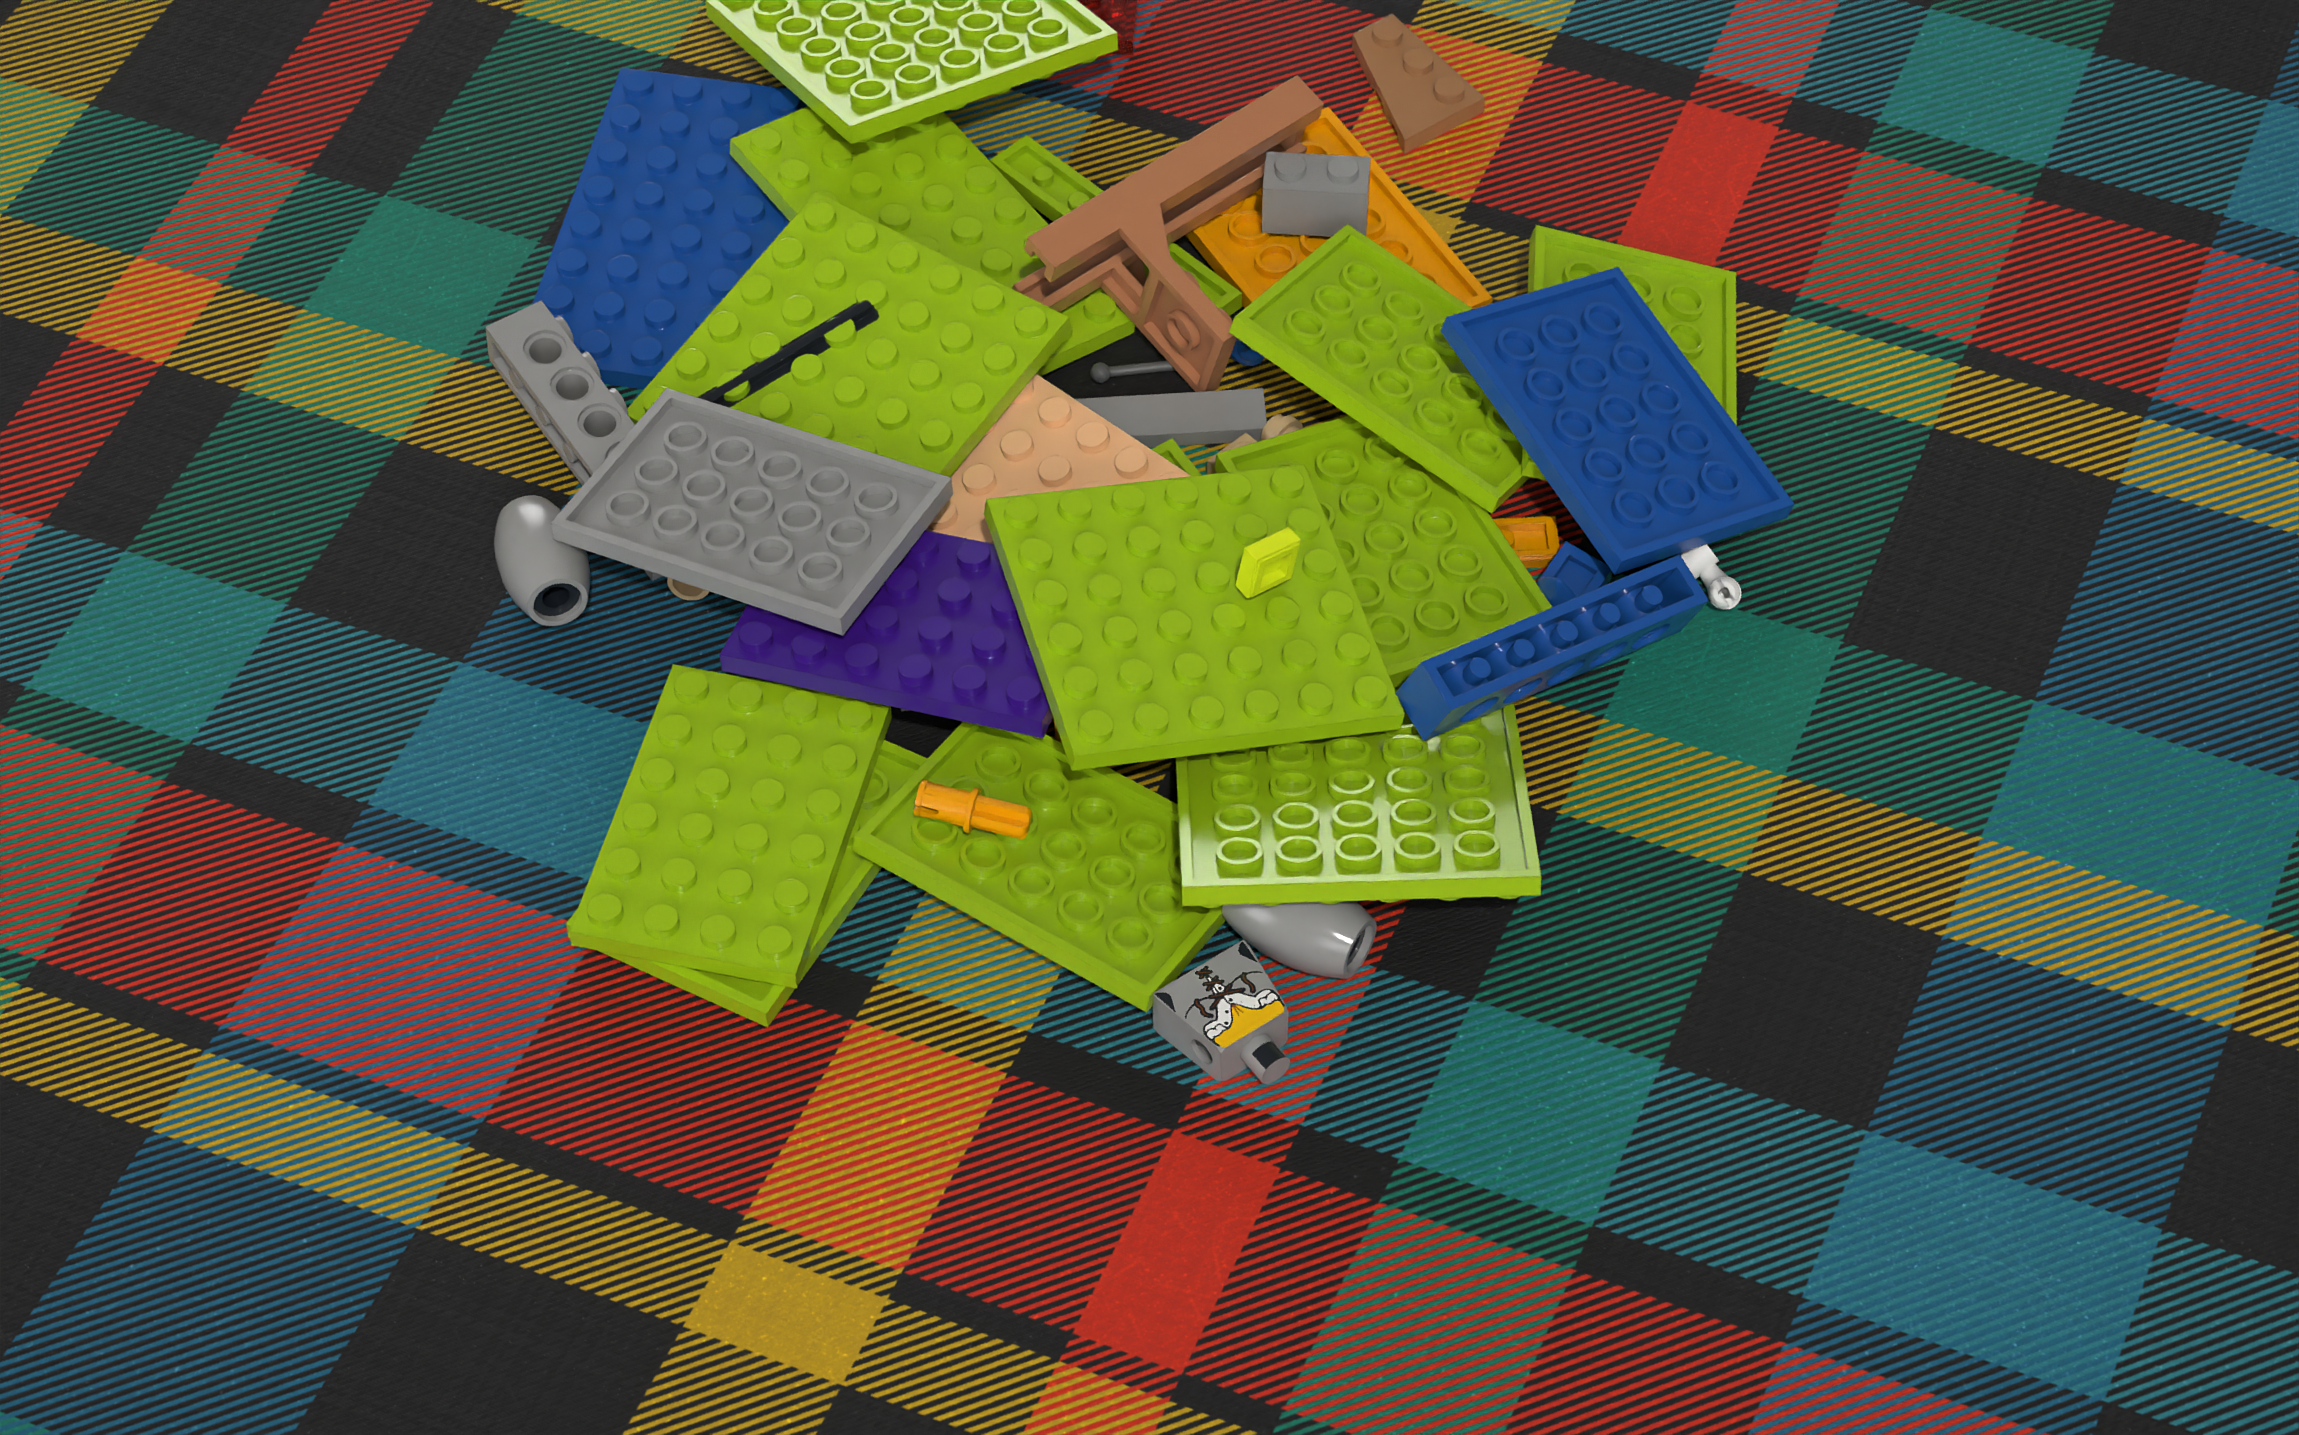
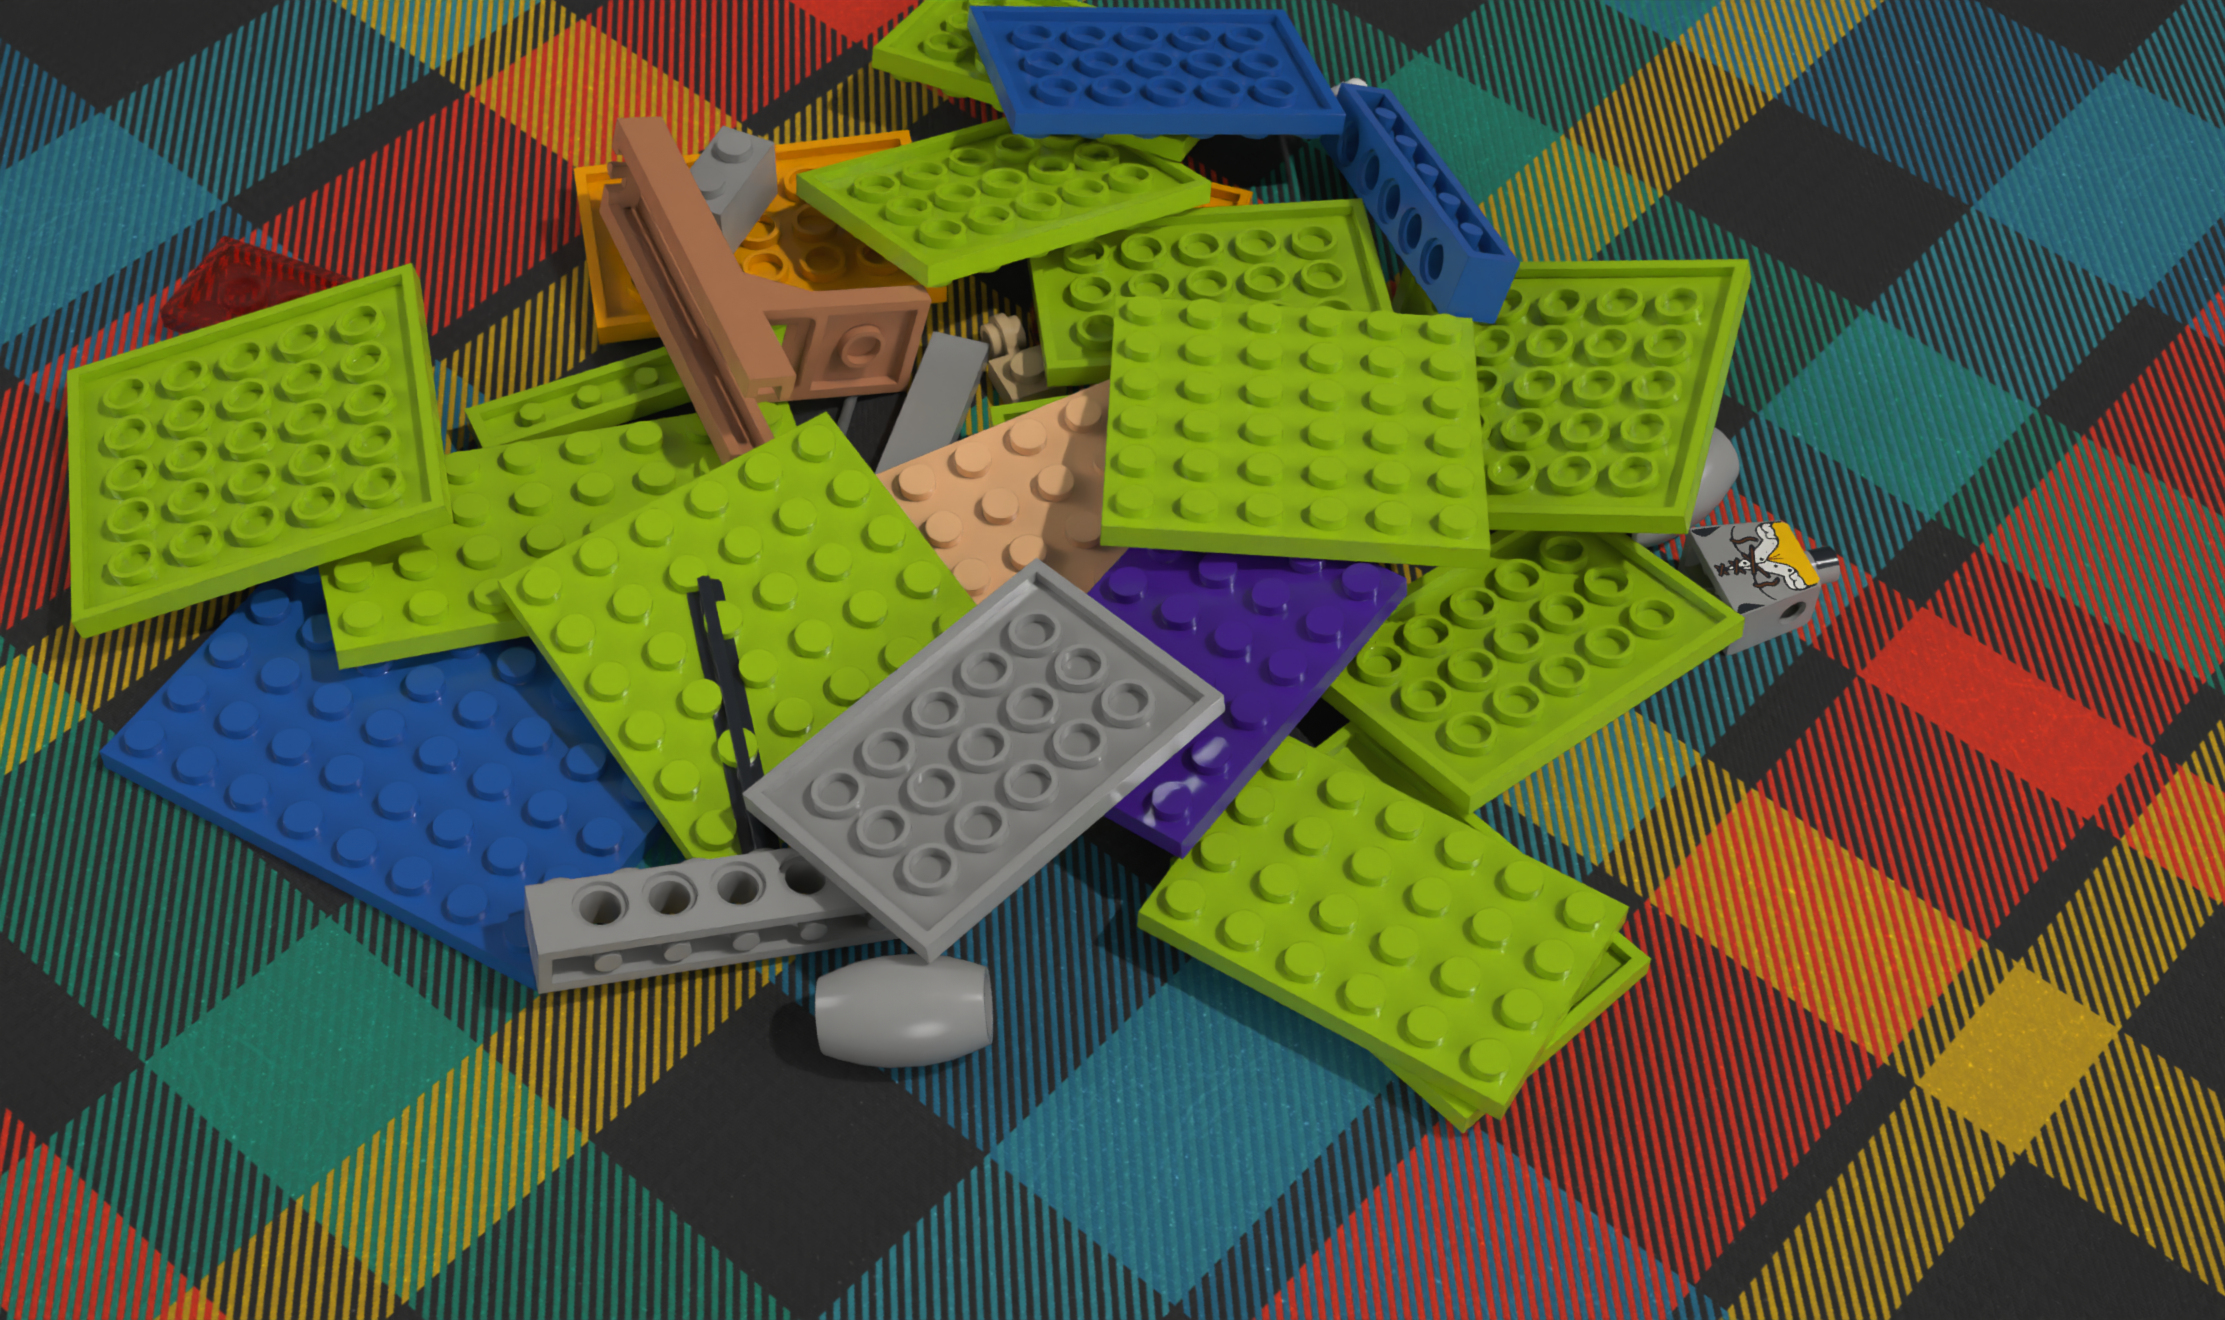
camera: 75 degrees left, 0 degrees up
light orange axle [914,779,1032,839] -> none
neon yellow tile [1235,527,1301,599] -> none
medium nougat wing [1352,14,1485,154] -> none
blue plate [1536,541,1612,607] -> none

